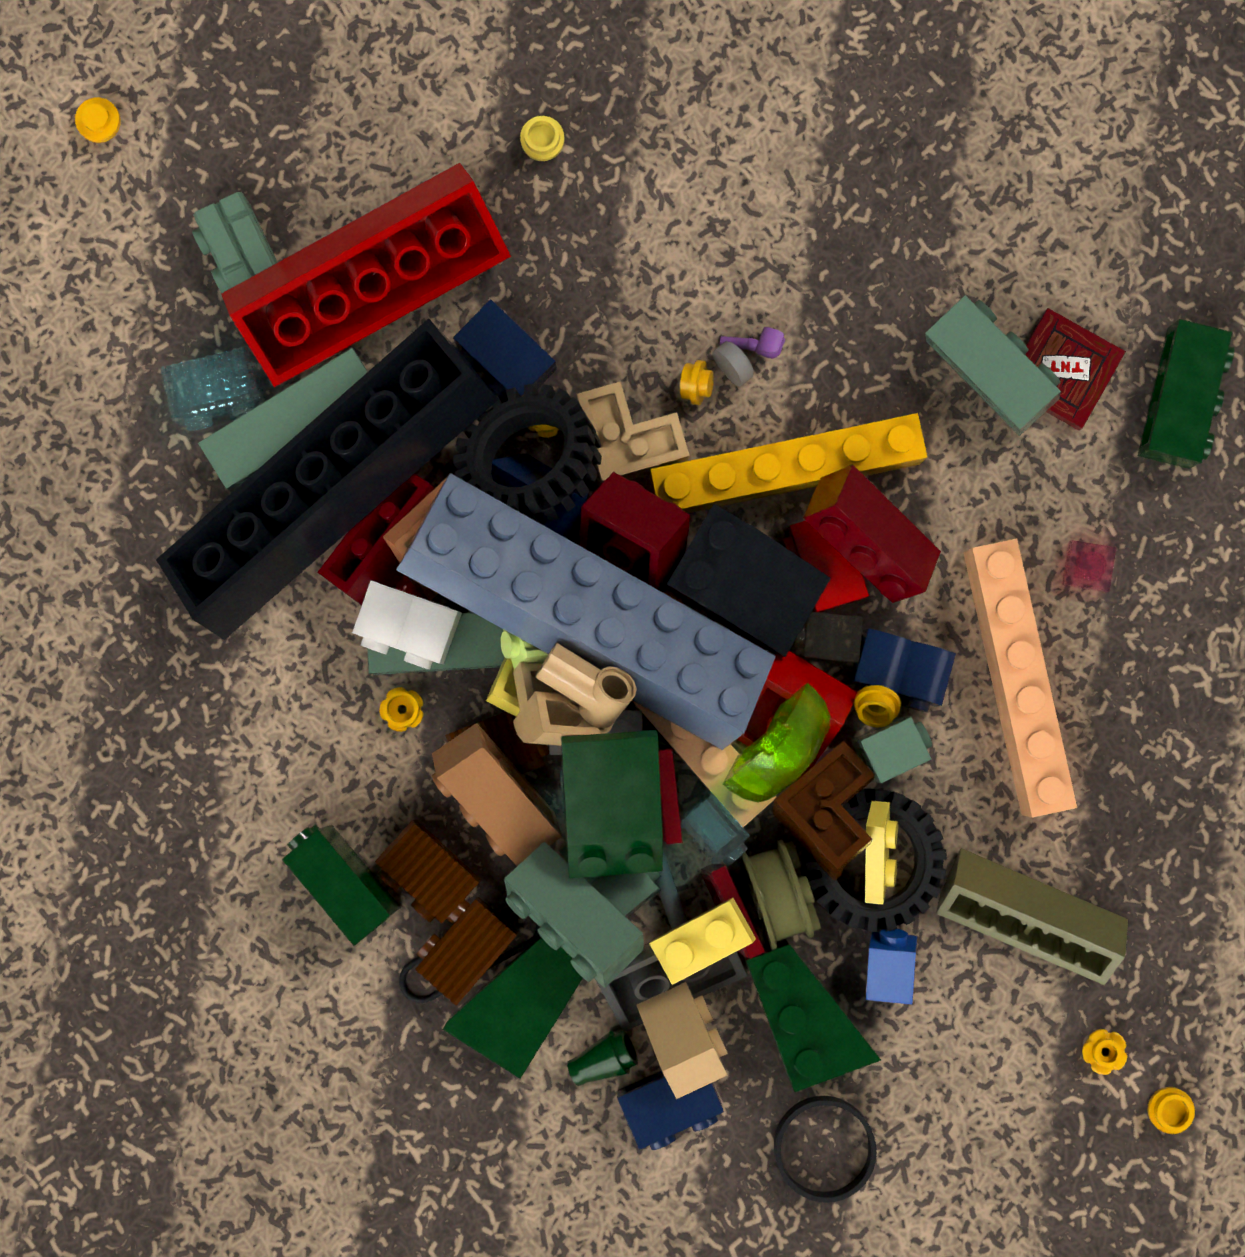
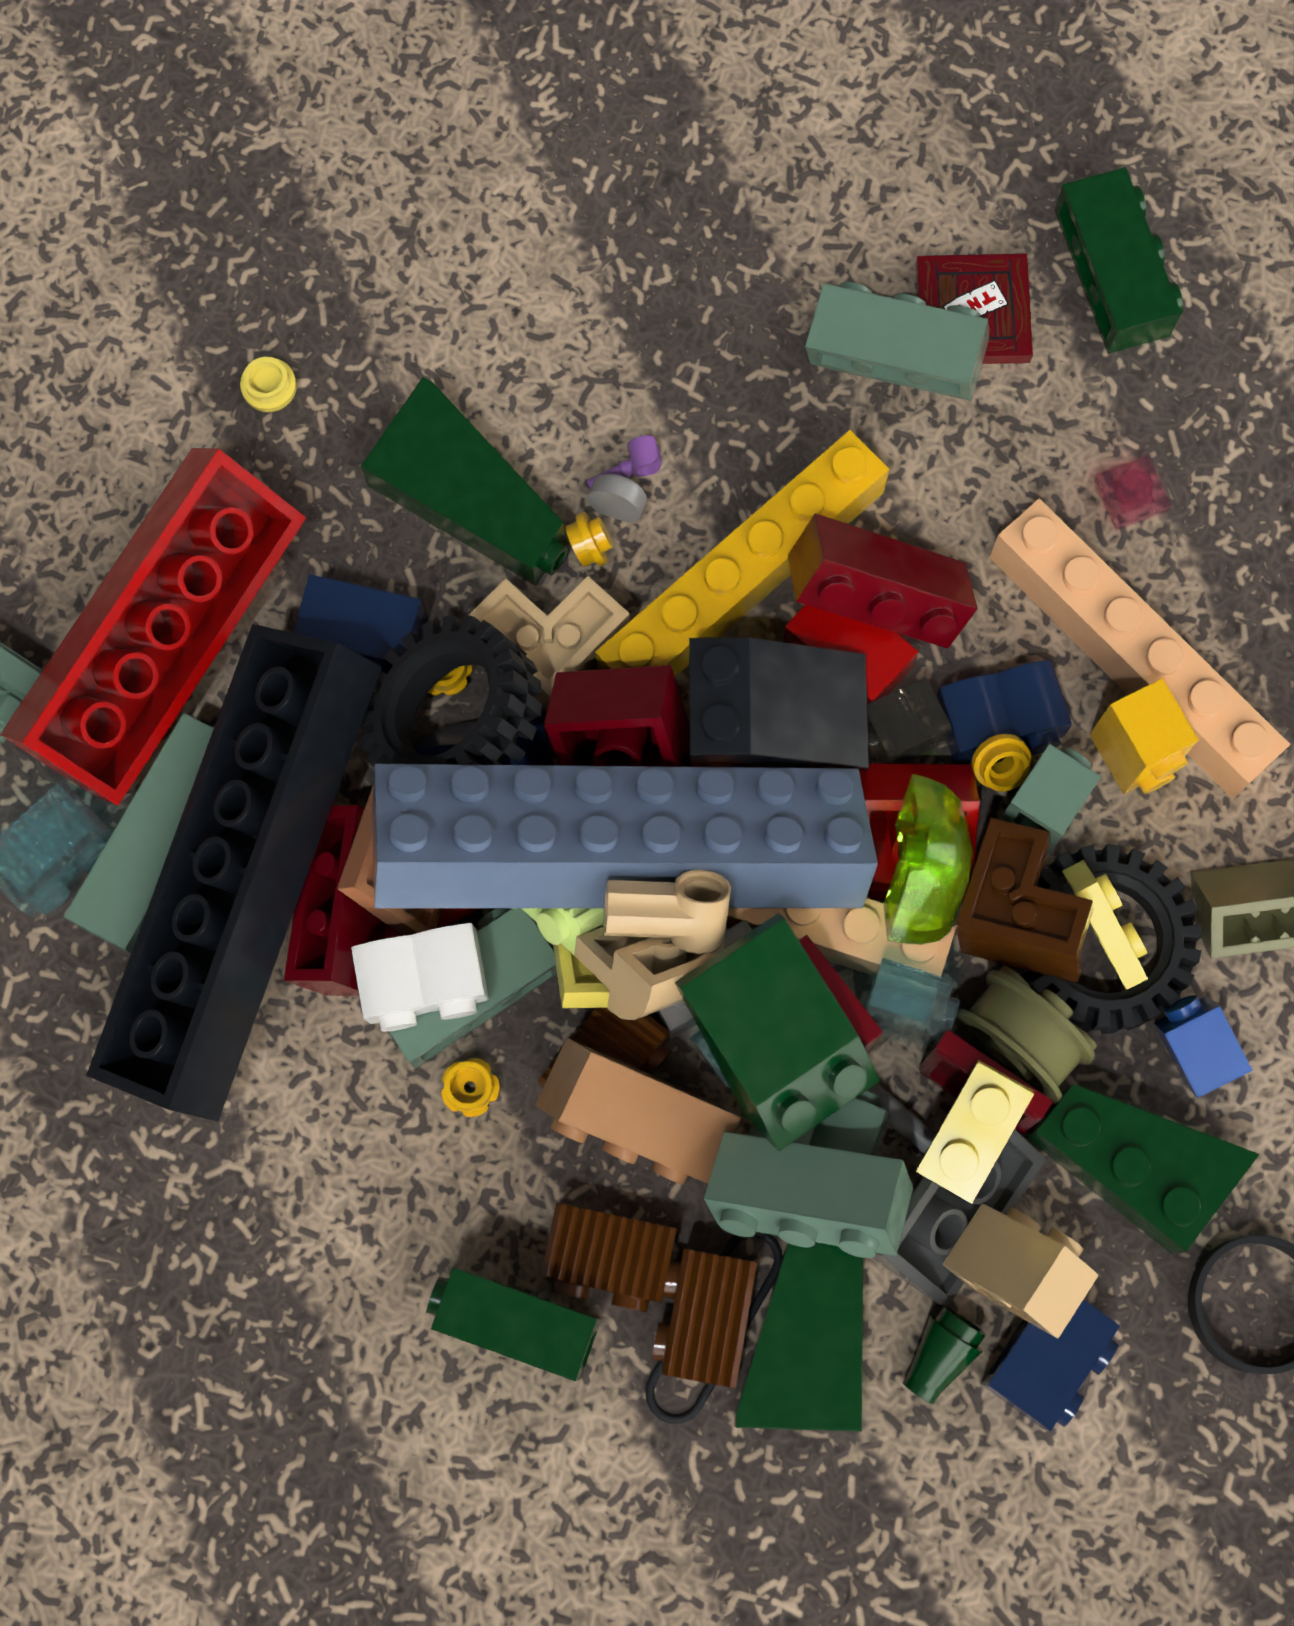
camera: 30 degrees left, 10 degrees down
none -> dark green slope [360,377,569,586]
none -> yellow brick [1090,678,1199,795]

